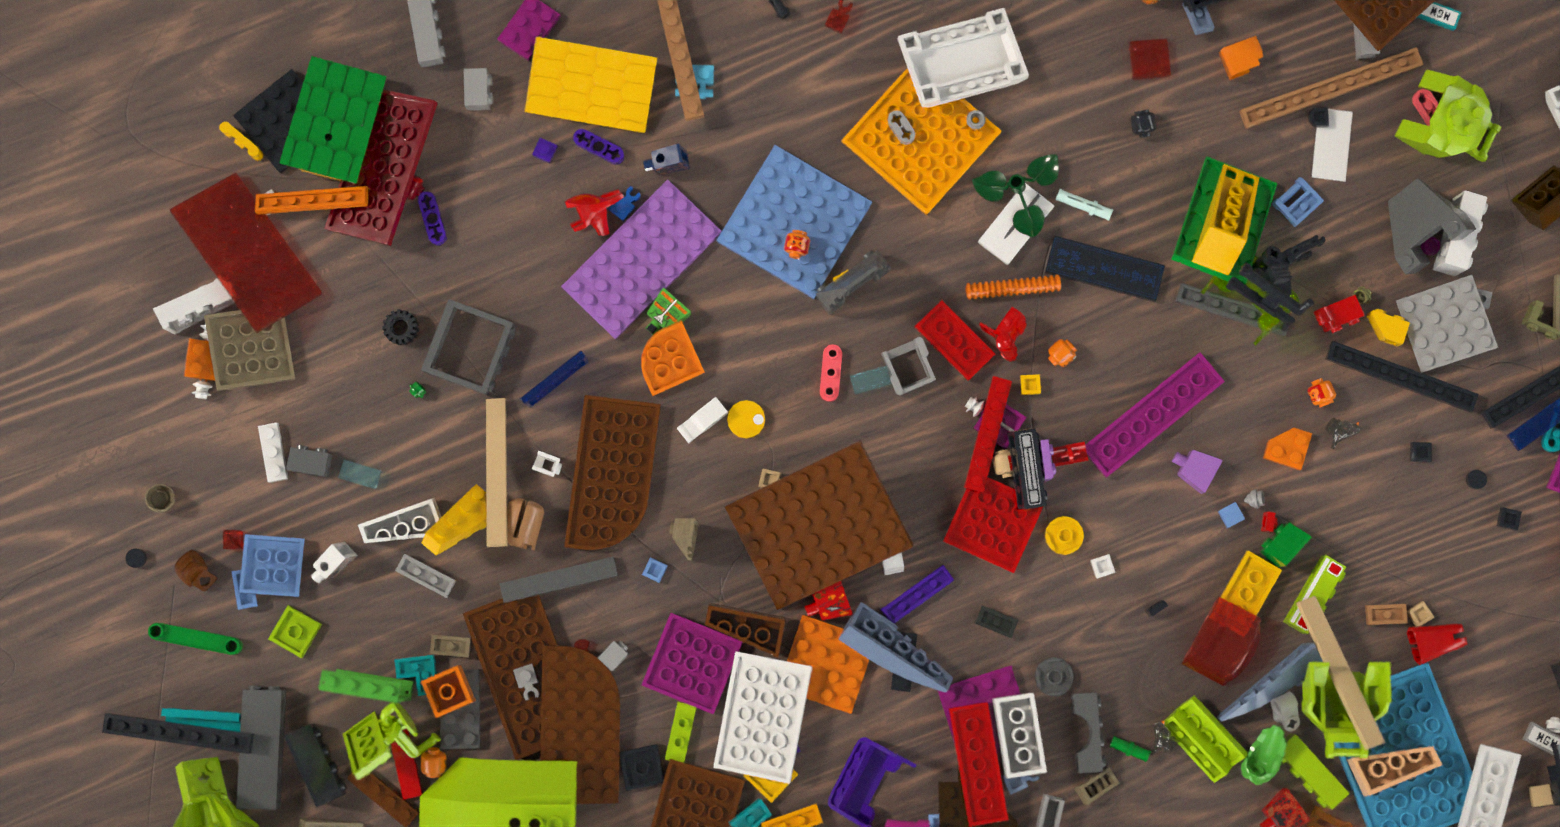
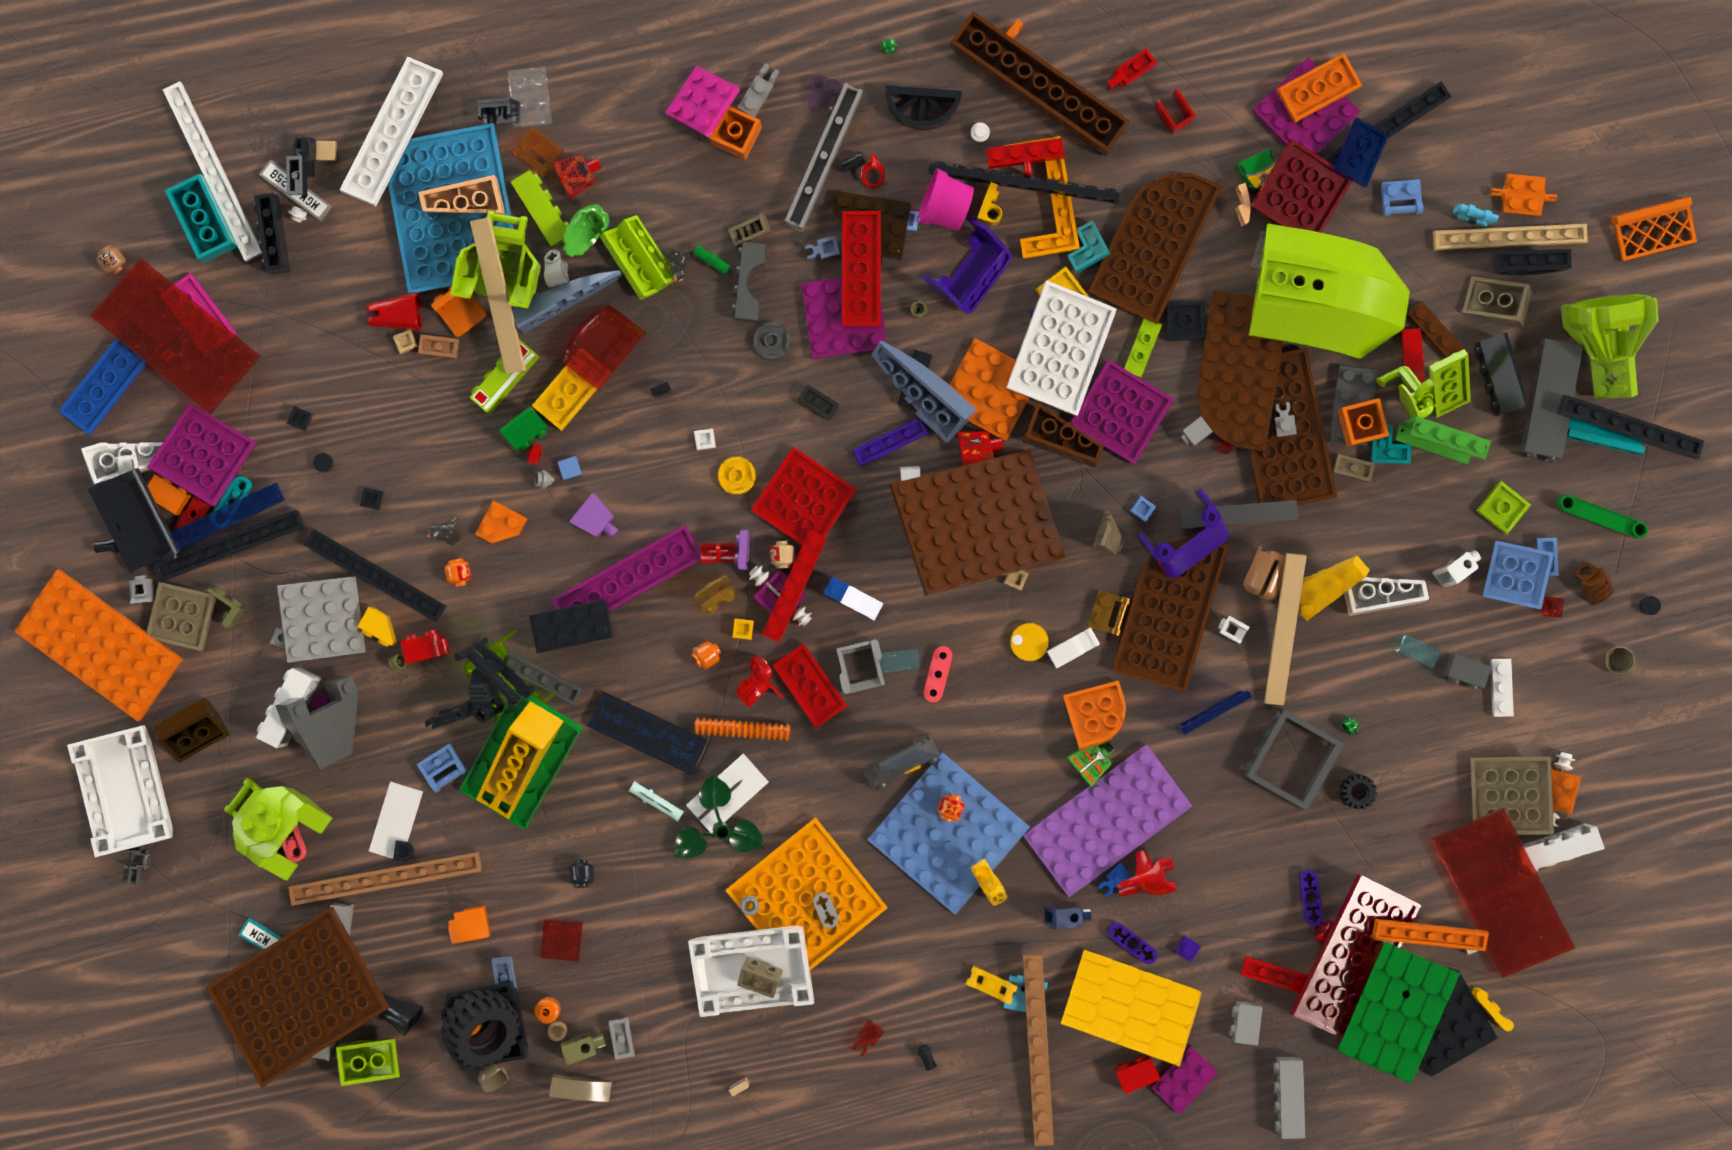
camera: 175 degrees left, 5 degrees up
light grey plate [395,554,456,598] -> none
orange head [421,747,447,778] -> none
white brick [992,692,1047,778] -> none
black brick [1007,428,1048,509] -> none
none -> orange bracket [431,286,487,337]
none -> black brick [529,600,615,653]
none -> clear yellow plate [694,574,738,614]
none -> dark tan bracket [737,957,783,998]
none -> slope [823,576,883,620]
none -> olive plate [909,300,928,319]
none -> yellow plate [966,966,1018,1005]
none -> yellow piece [970,859,1008,906]
none -> pearl gold plate [1087,590,1131,636]
none -> red brick [1114,1054,1161,1094]
none -> dark purple windscreen [1136,488,1229,578]
none -> red plate [1240,956,1308,993]

